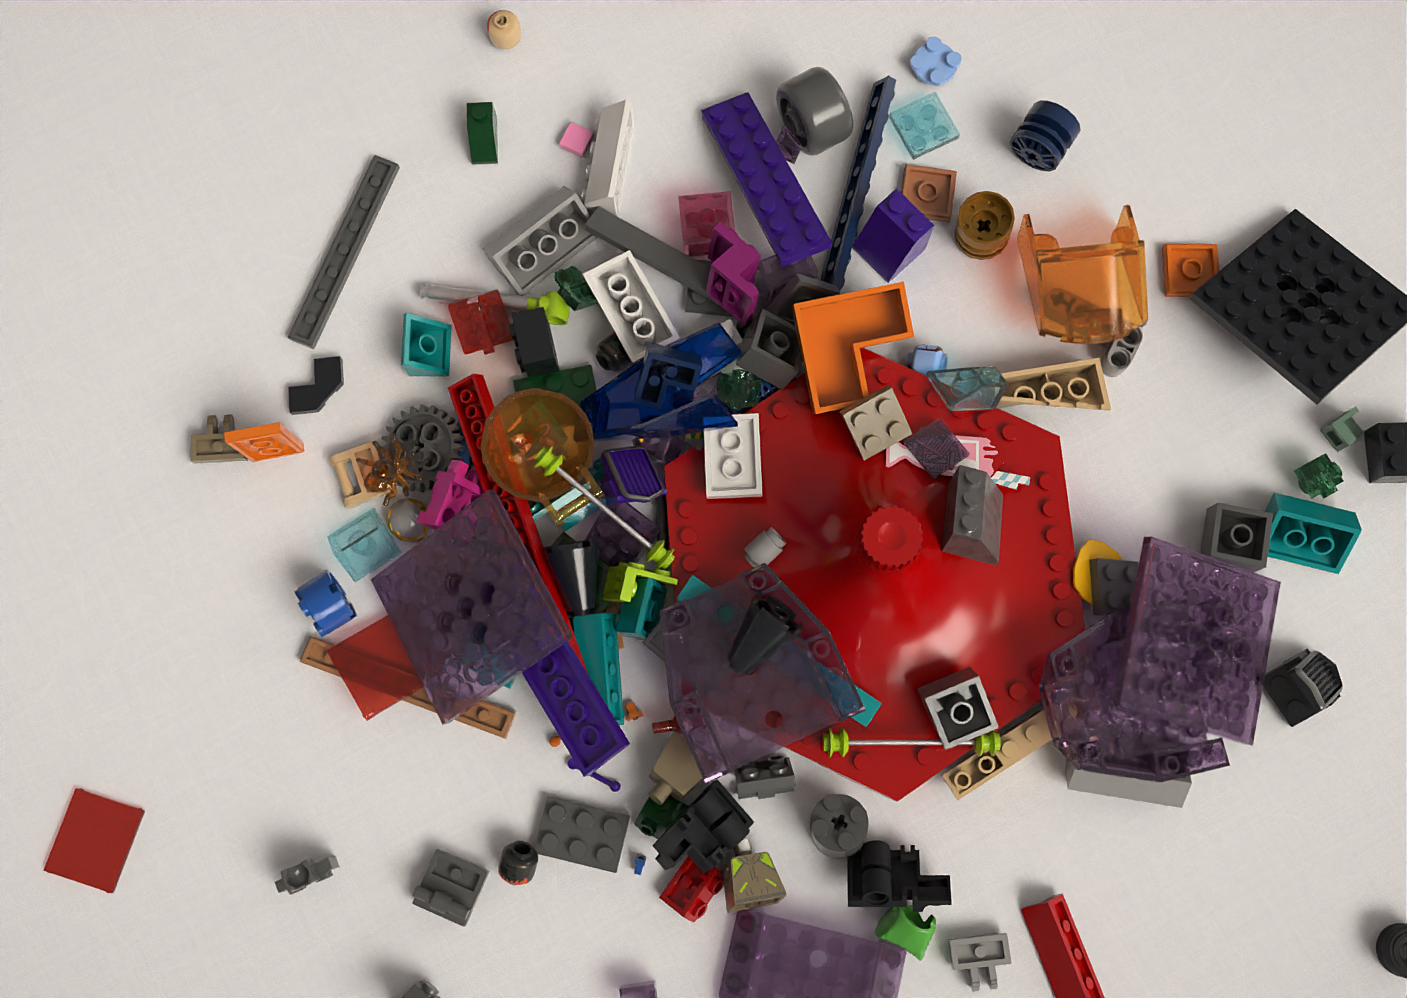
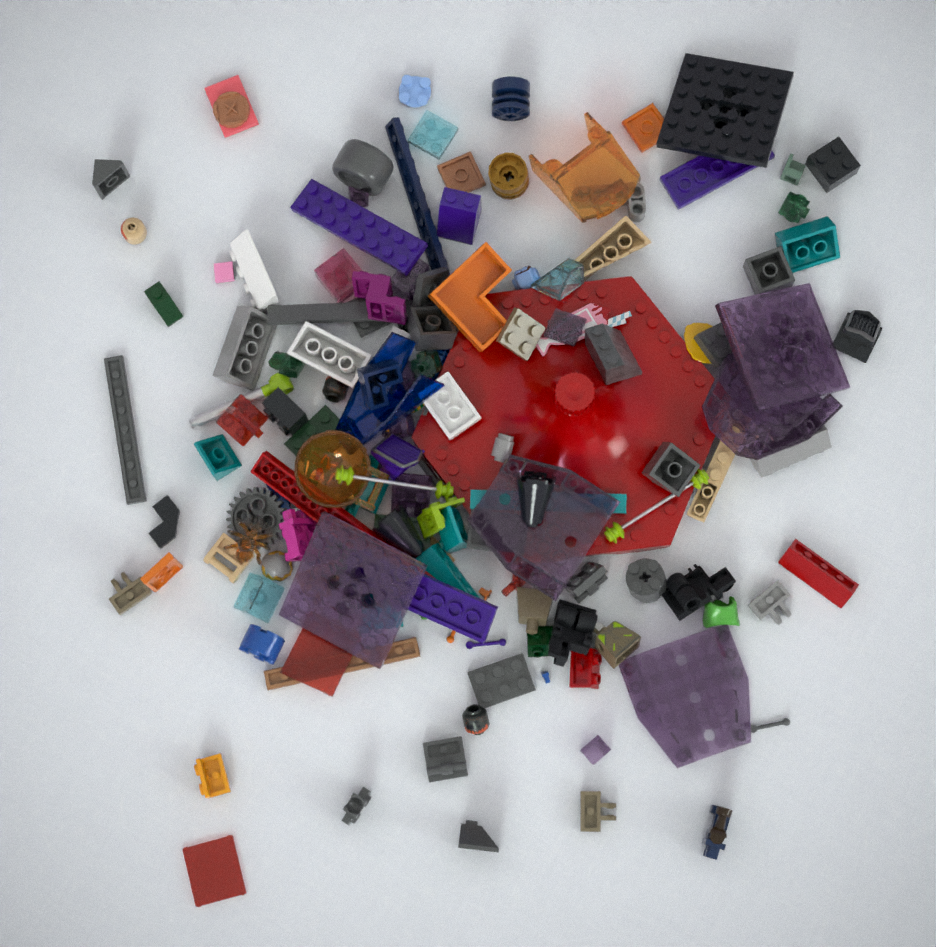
camera: 30 degrees left, 0 degrees up
none -> light orange bracket [194,753,231,799]
none -> dark purple plate [659,151,775,210]

